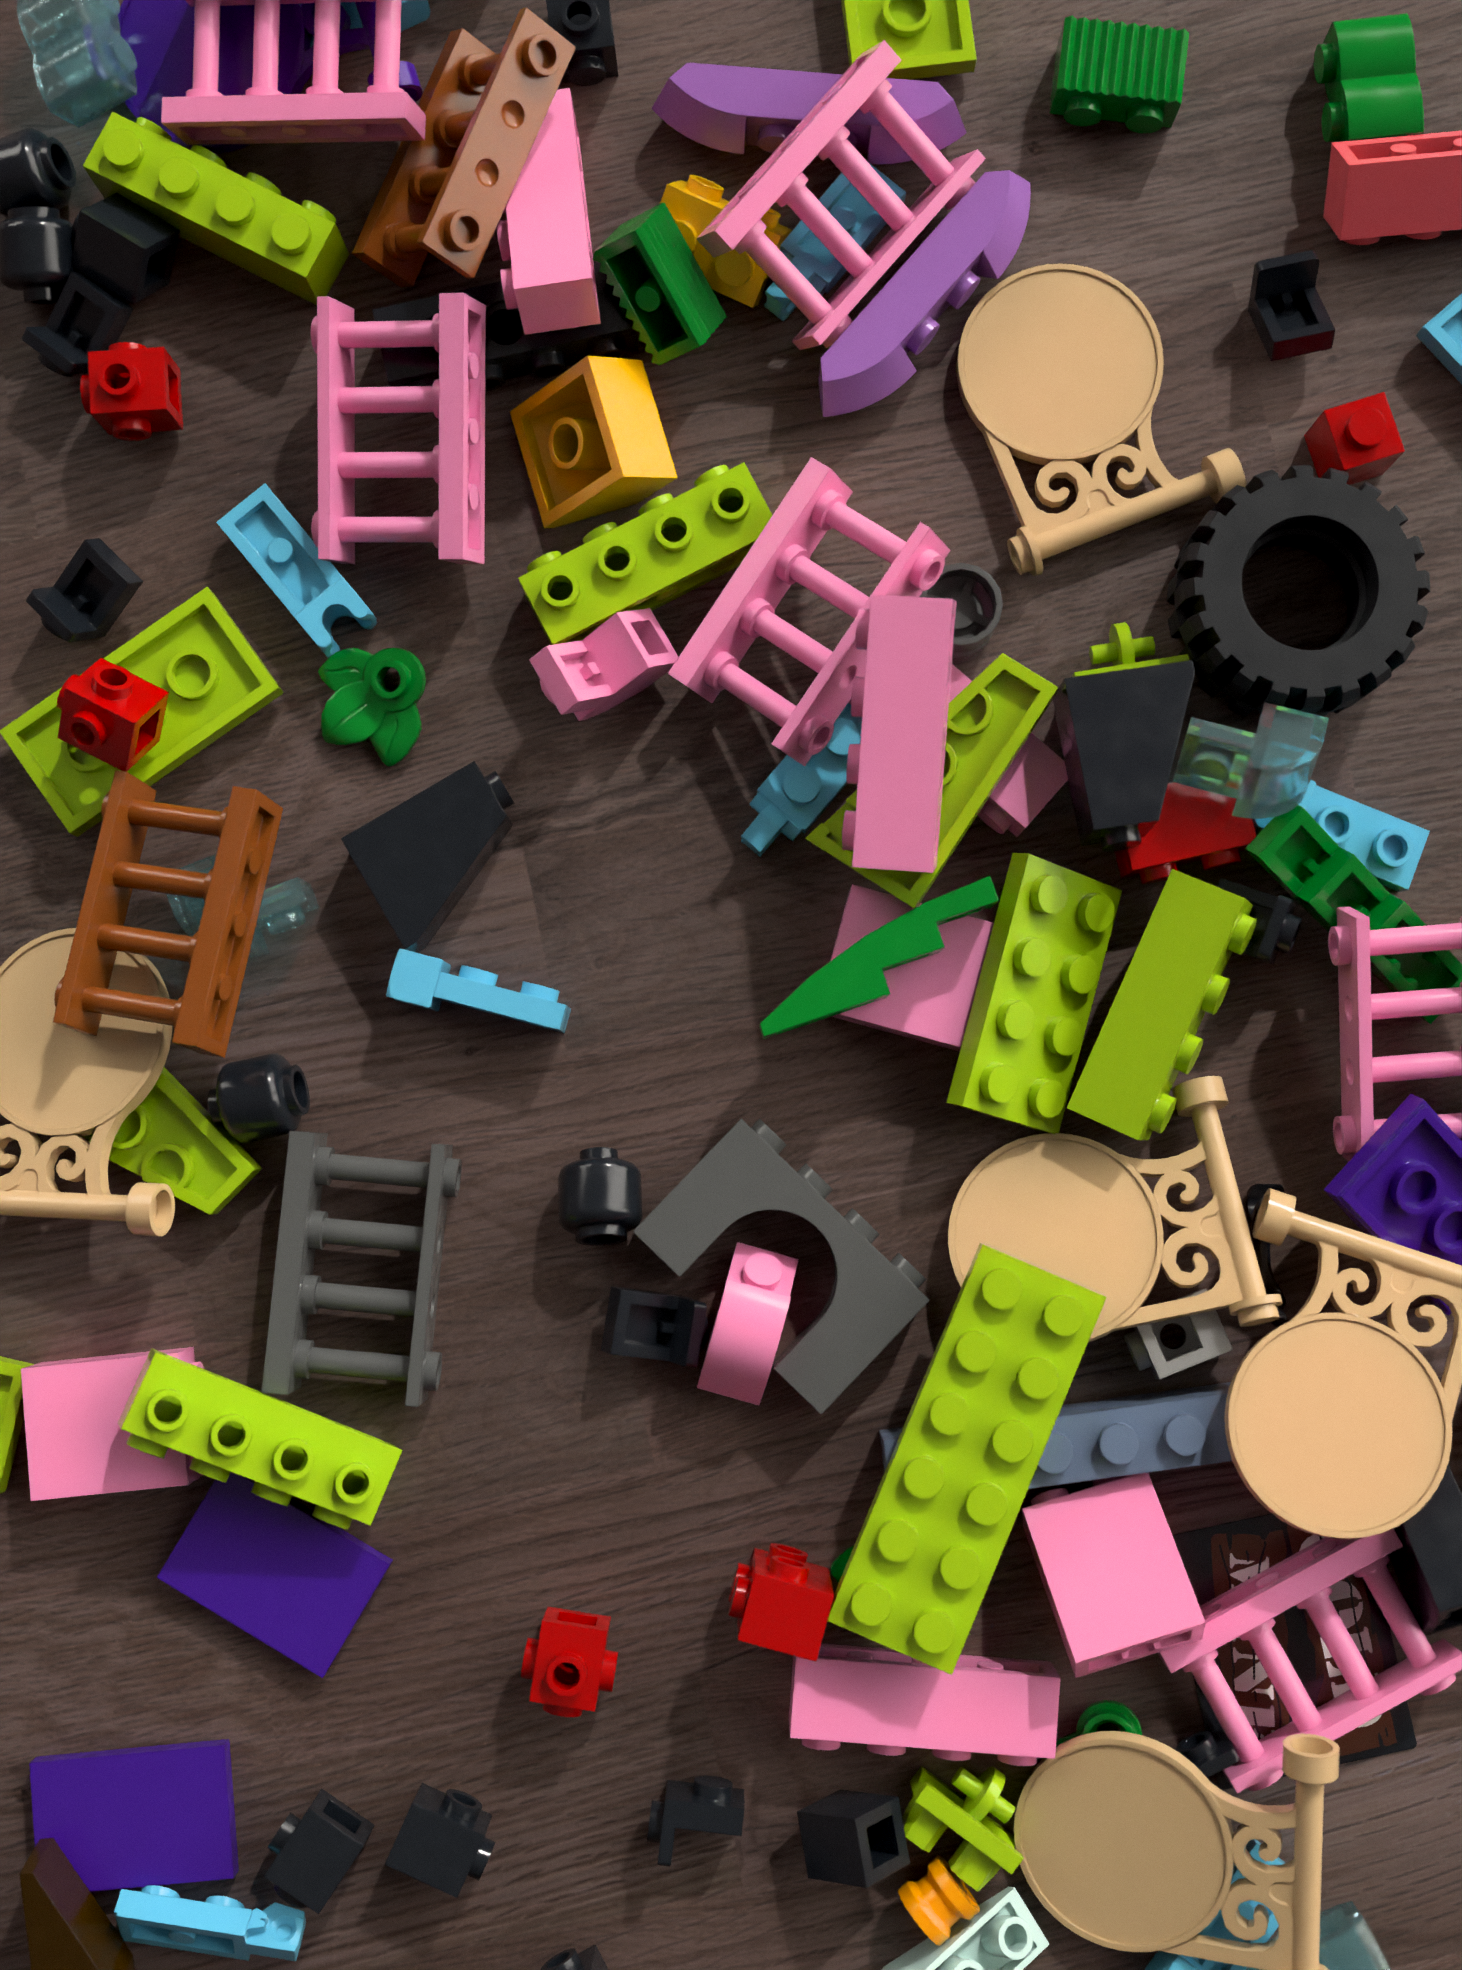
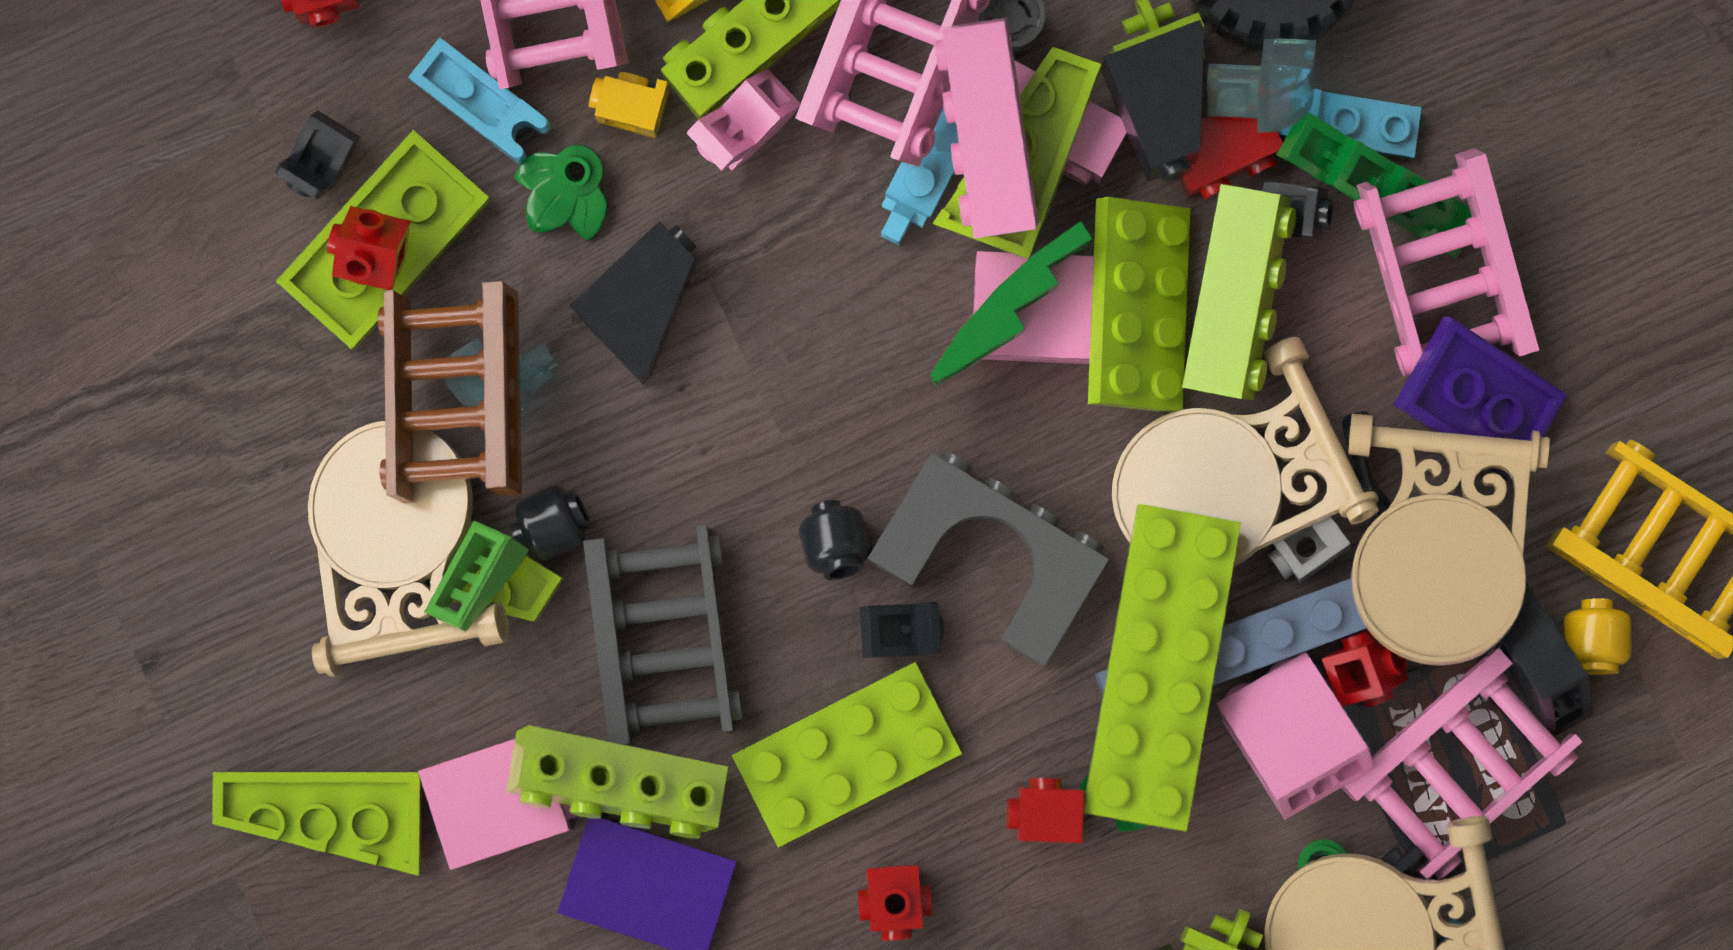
camera: 15 degrees left, 0 degrees up
medium azure plate [386,948,571,1033] -> none
bright pink brick [697,1242,799,1406] -> none
bright pink brick [789,1644,1060,1766] -> none
none -> bright green slope [424,521,529,632]
none -> yellow brick [589,72,670,139]
none -> lime plate [732,662,962,848]
none -> red brick [1322,629,1409,707]

